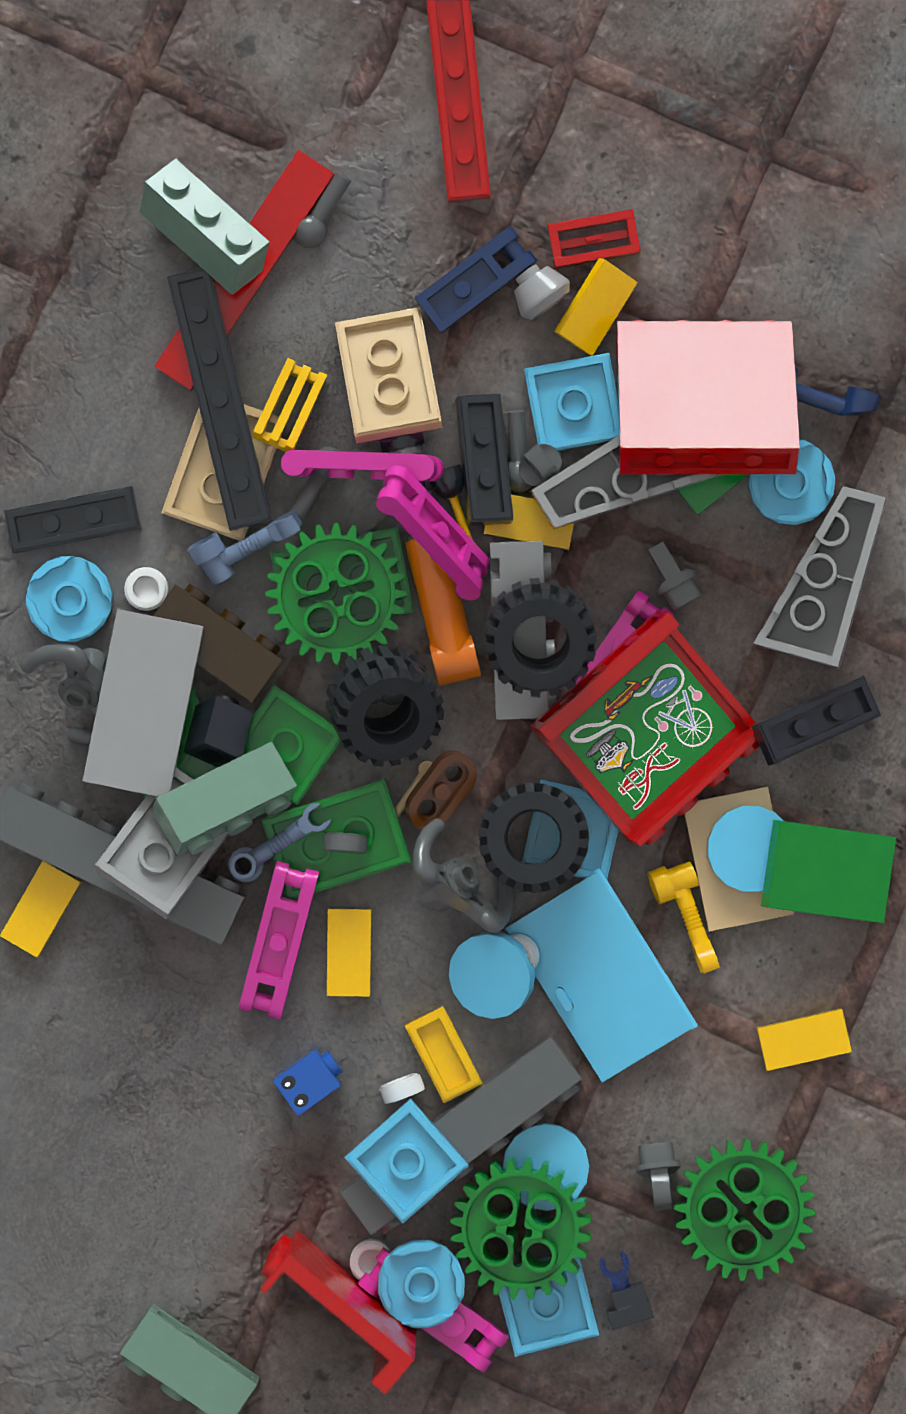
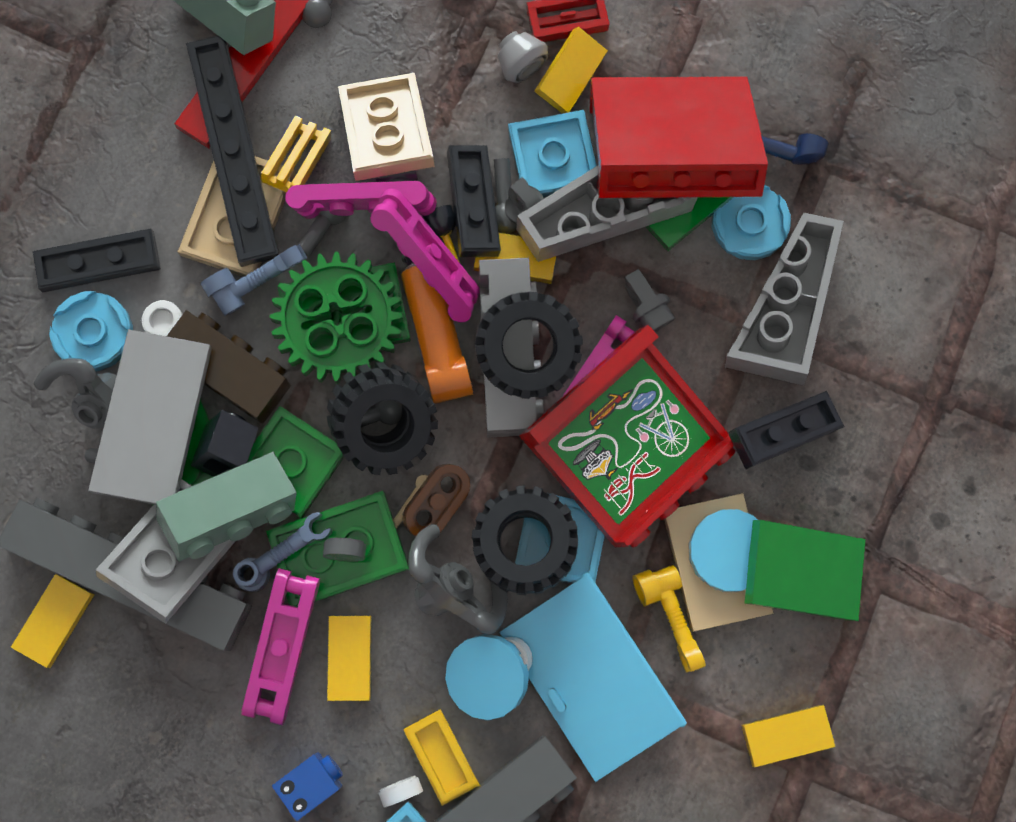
camera: 10 degrees left, 10 degrees down
dark blue plate [415,226,538,334] -> none

